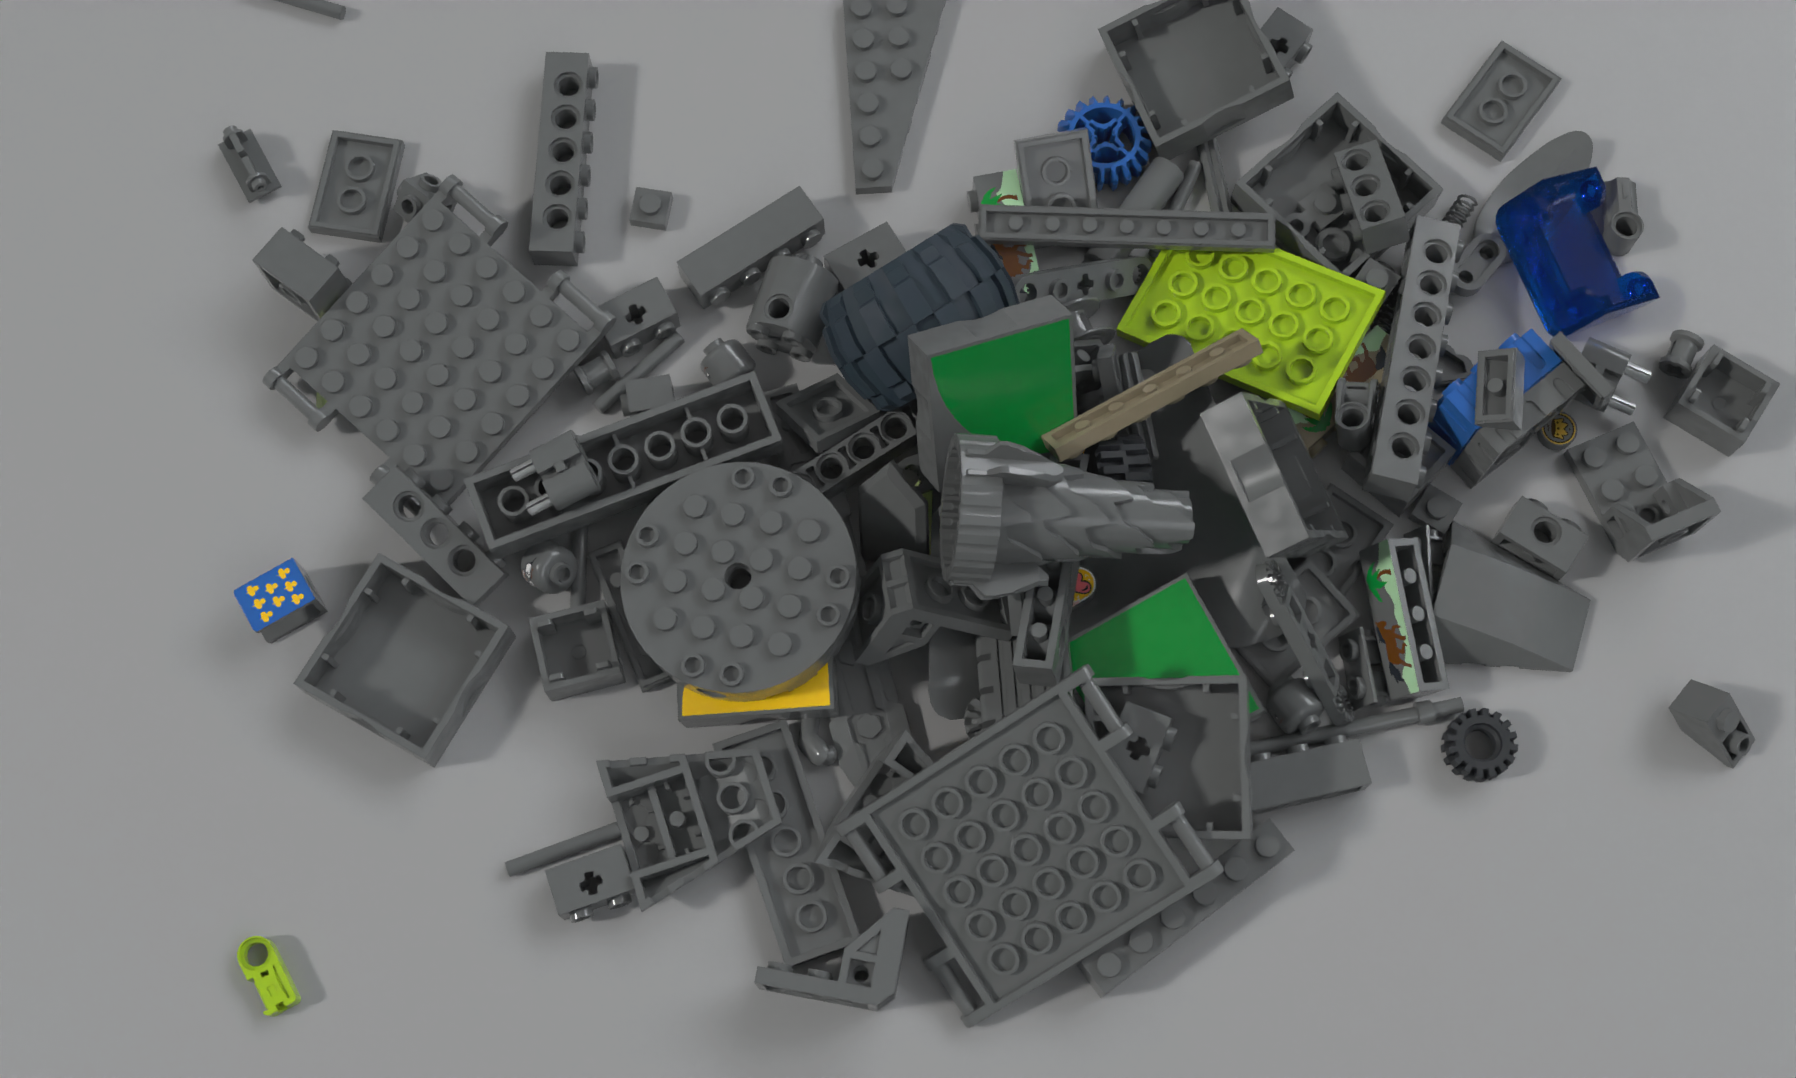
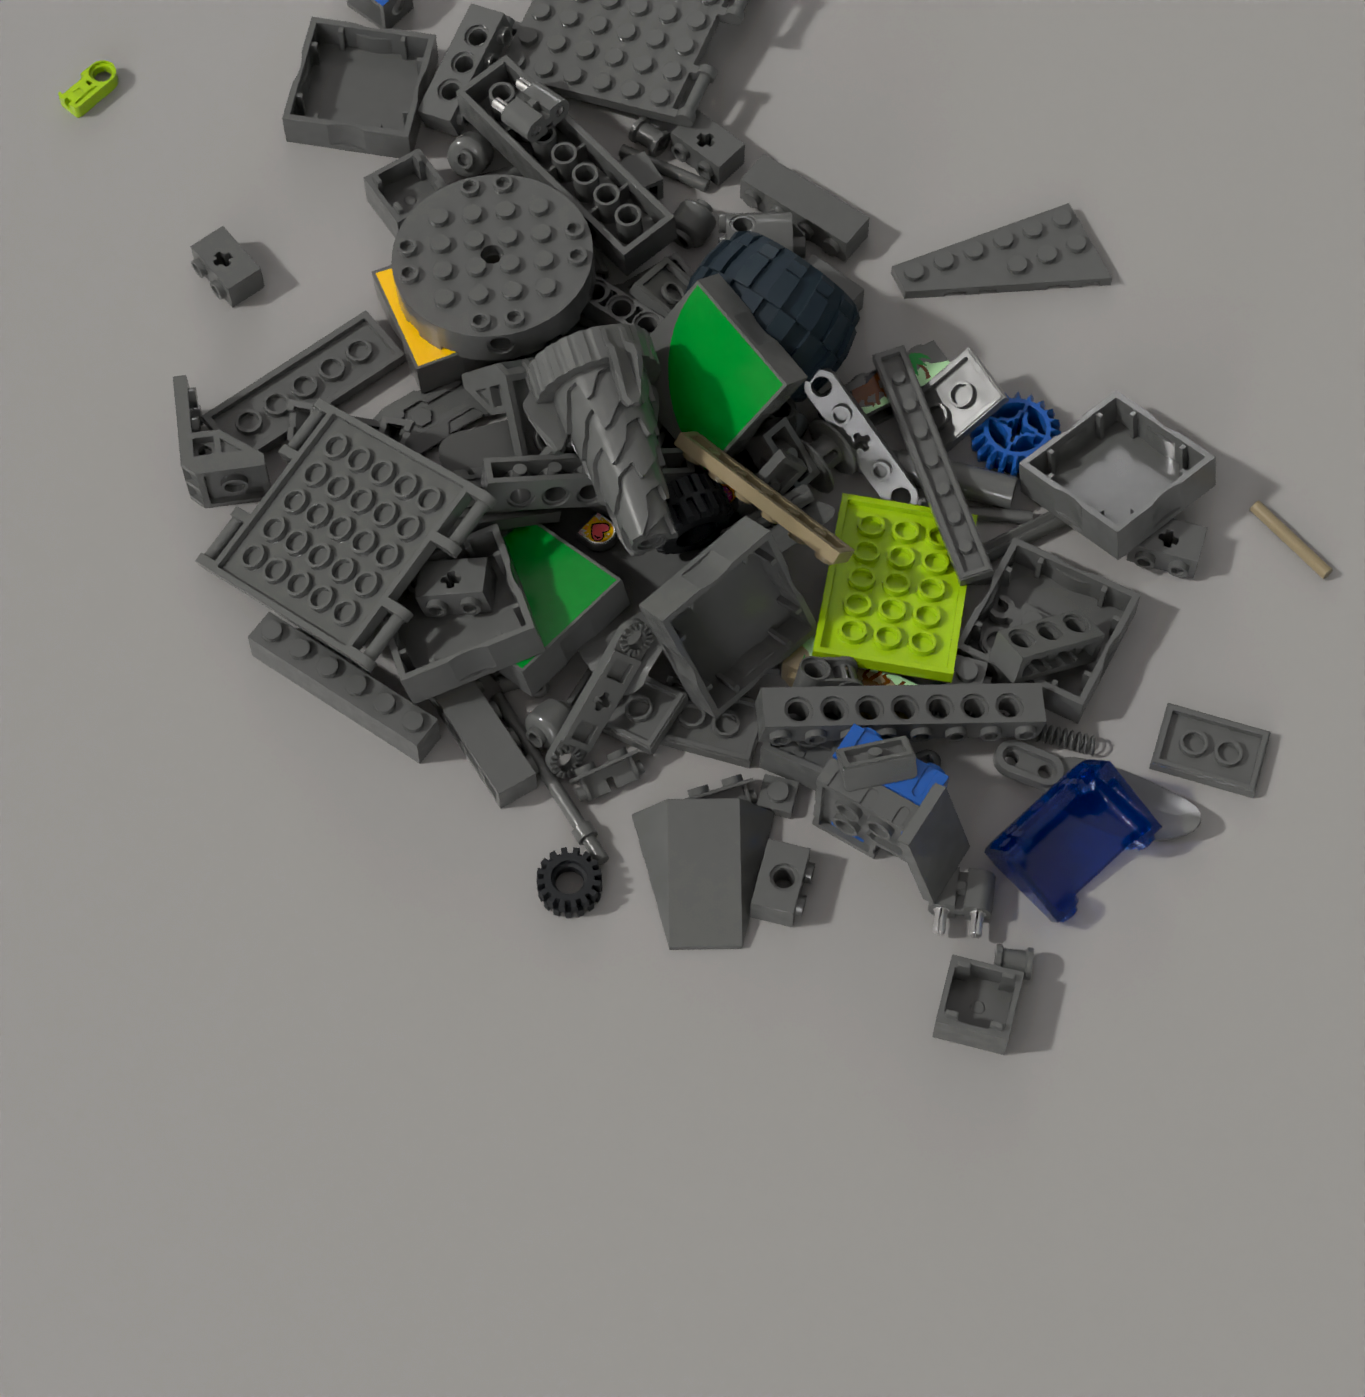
camera: 70 degrees right, 10 degrees down
dark grey bar [505,822,621,877] -> none
dark grey brick [529,52,599,266] -> none
dark grey wedge [596,748,782,912] -> none
dark grey plate [629,187,673,231] -> none
dark grey arm [798,718,837,766] -> none
dark grey brick [1359,537,1450,701] -> none
tile [1537,412,1578,450] -> none
dark grey bracket [1564,422,1721,562] -> none
dark grey piece [1600,177,1644,256] -> none
dark grey slope [1669,679,1755,769] -> none

